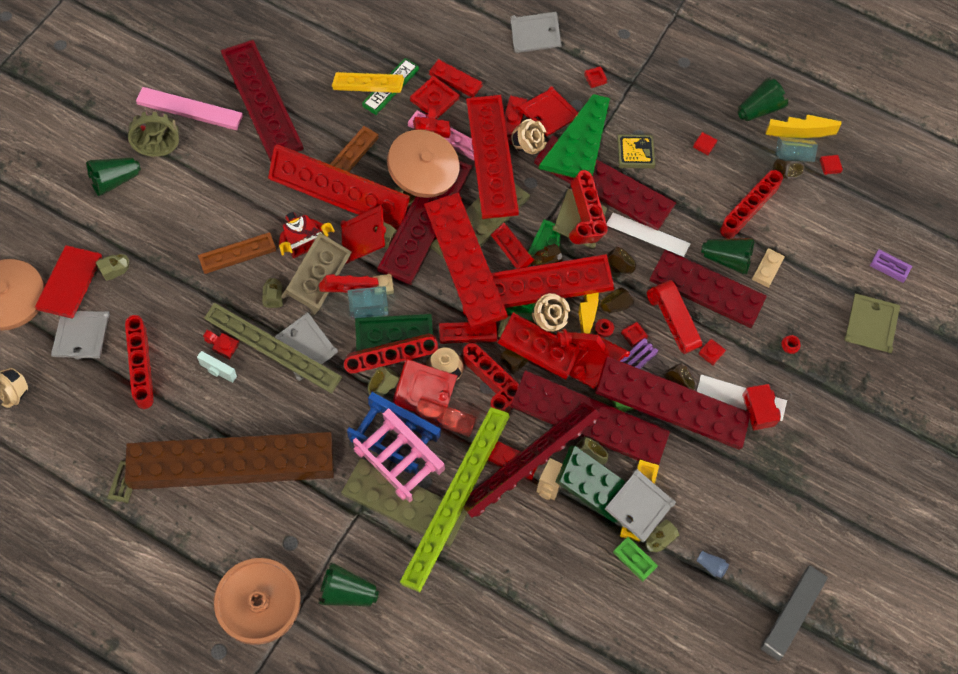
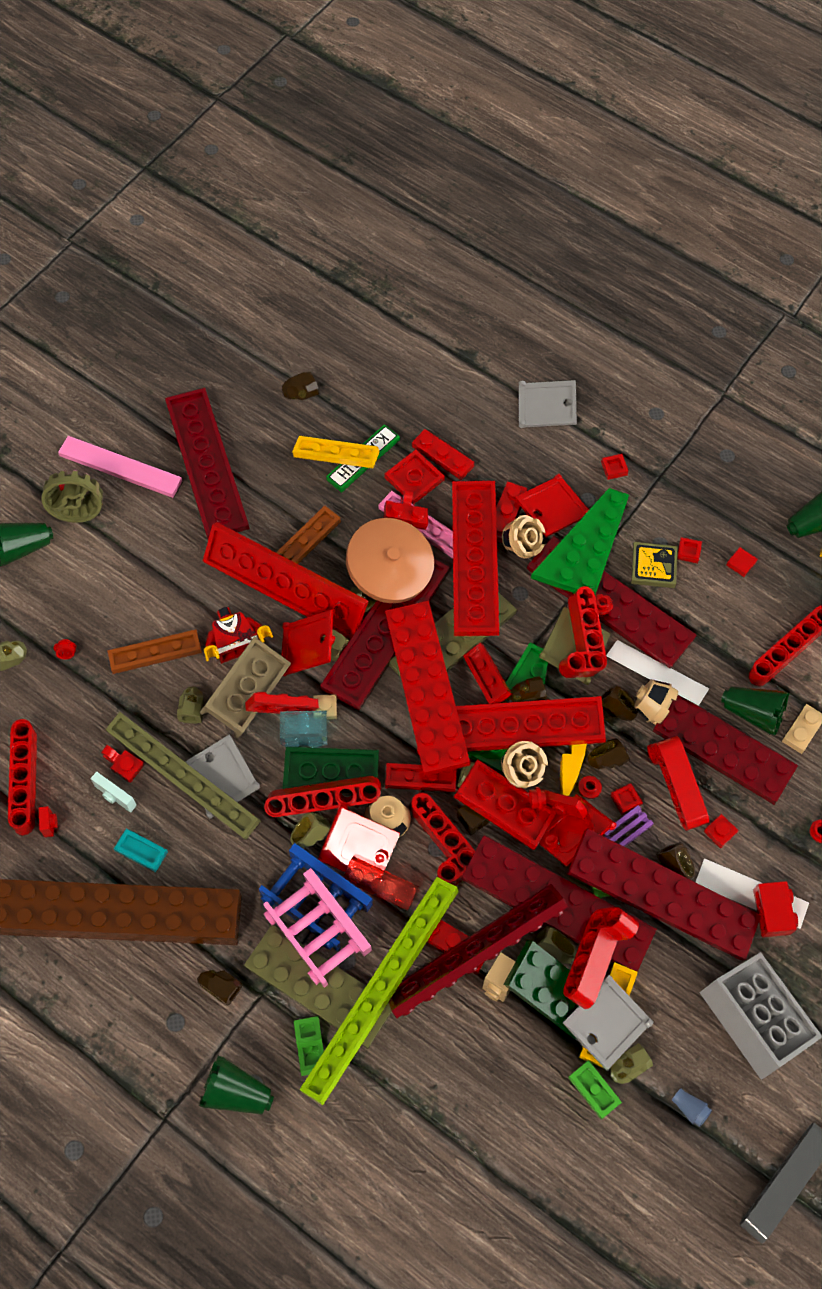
camera: 10 degrees right, 0 degrees up
nougat dish [214,558,301,645] -> none
none -> red plate [39,806,58,837]
none -> red plate [53,639,76,660]
none -> teal tile [113,828,168,873]
none -> dark brown rock [197,970,243,1006]
none -> dark brown rock [282,372,319,400]
none -> bright green slope [294,1016,324,1076]
none -> red beam [563,907,639,1009]
none -> red plate [595,594,613,615]
none -> tan cone [634,679,678,725]
none -> red tile [677,537,702,564]
none -> light grey slope [699,952,822,1080]

